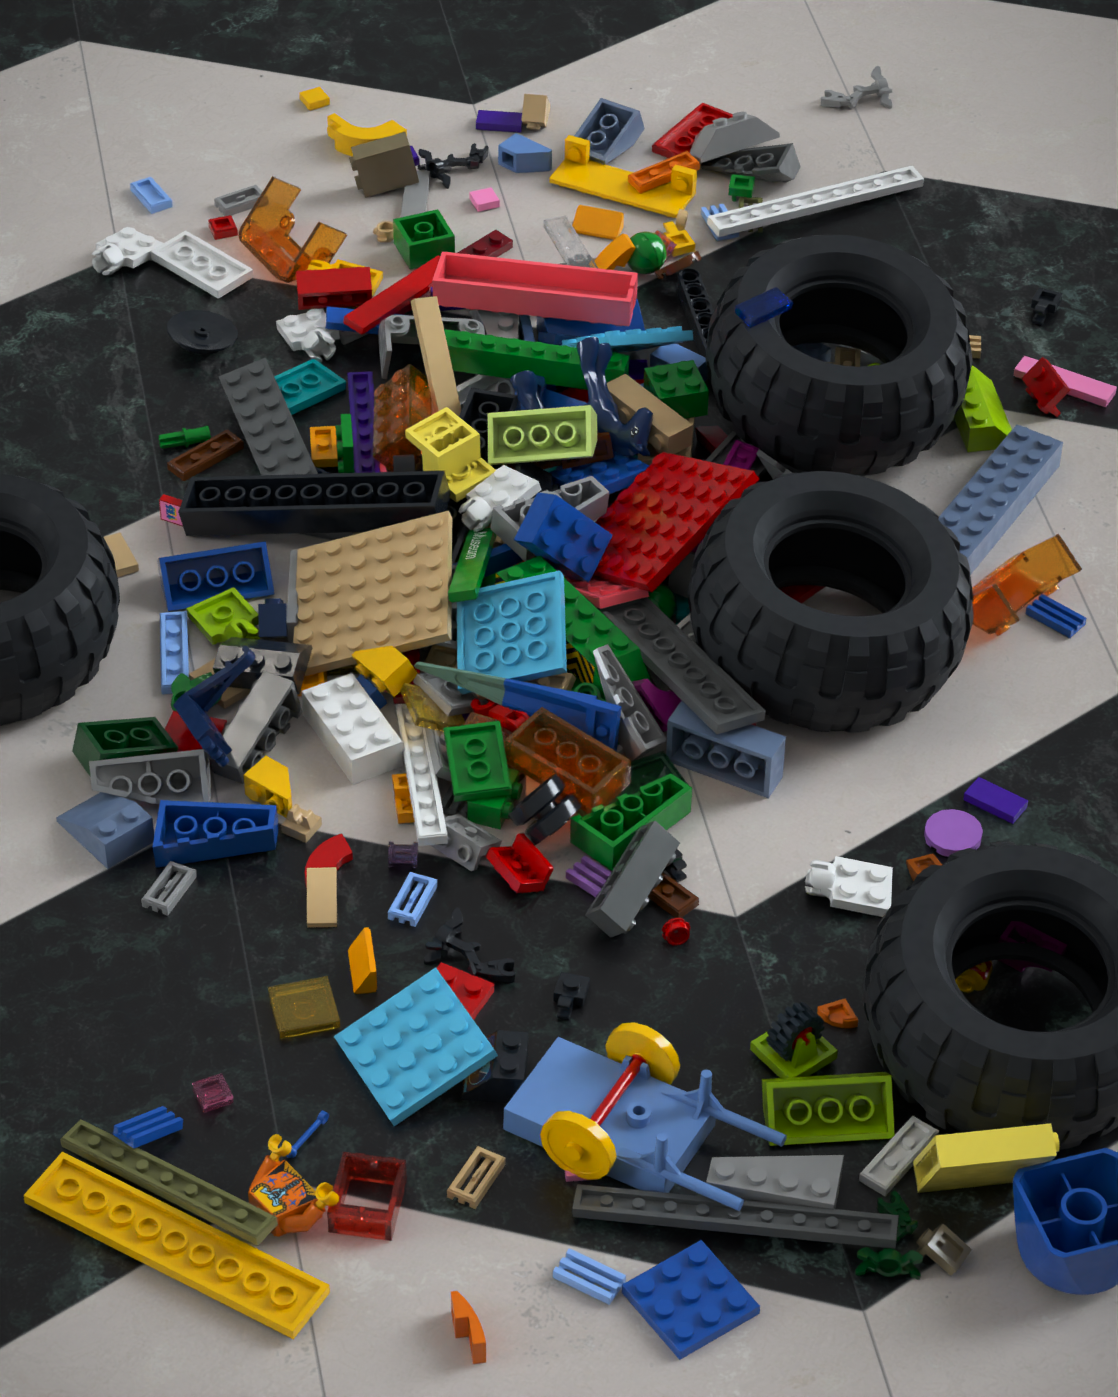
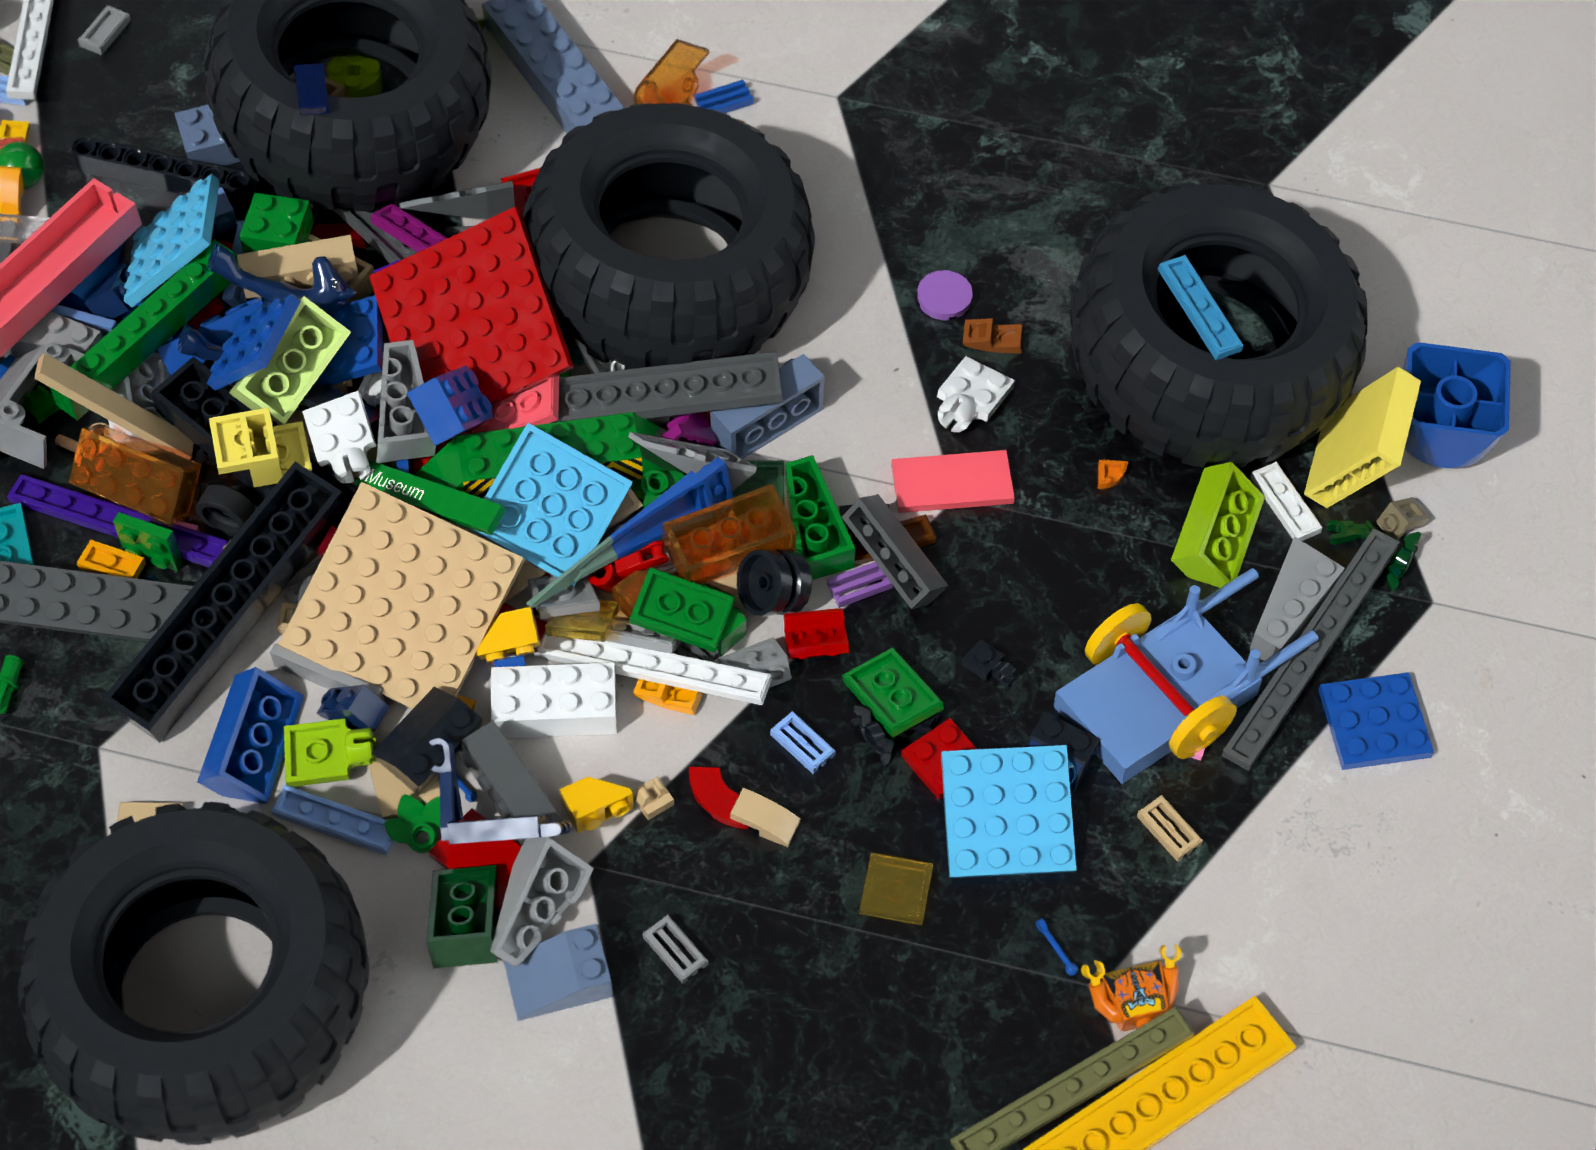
camera: 65 degrees left, 15 degrees up
blue tile [113,1106,183,1149] -> none
blue wedge [153,800,279,868] -> none
tile [159,494,183,526] -> none
reddish brown tile [167,429,244,481] -> none
clear pink plate [192,1073,233,1113] -> none
clear red window [327,1152,407,1241] -> none
light orange slope [348,927,377,994] -> none
clear purple bush [388,841,419,868] -> none
orange slope [451,1291,486,1364] -> none
light blue tile [553,1248,626,1305] -> none
reddish brown tile [655,251,701,280] -> none
red plate [662,918,690,946] -> none
plate [750,1002,838,1078] -> none
dark purple tile [963,777,1028,824] -> none
none -> blue plate [207,294,301,391]
none -> green tile [842,647,944,738]
none -> coral tile [891,450,1015,513]
none -> dark azure tile [1158,255,1244,360]

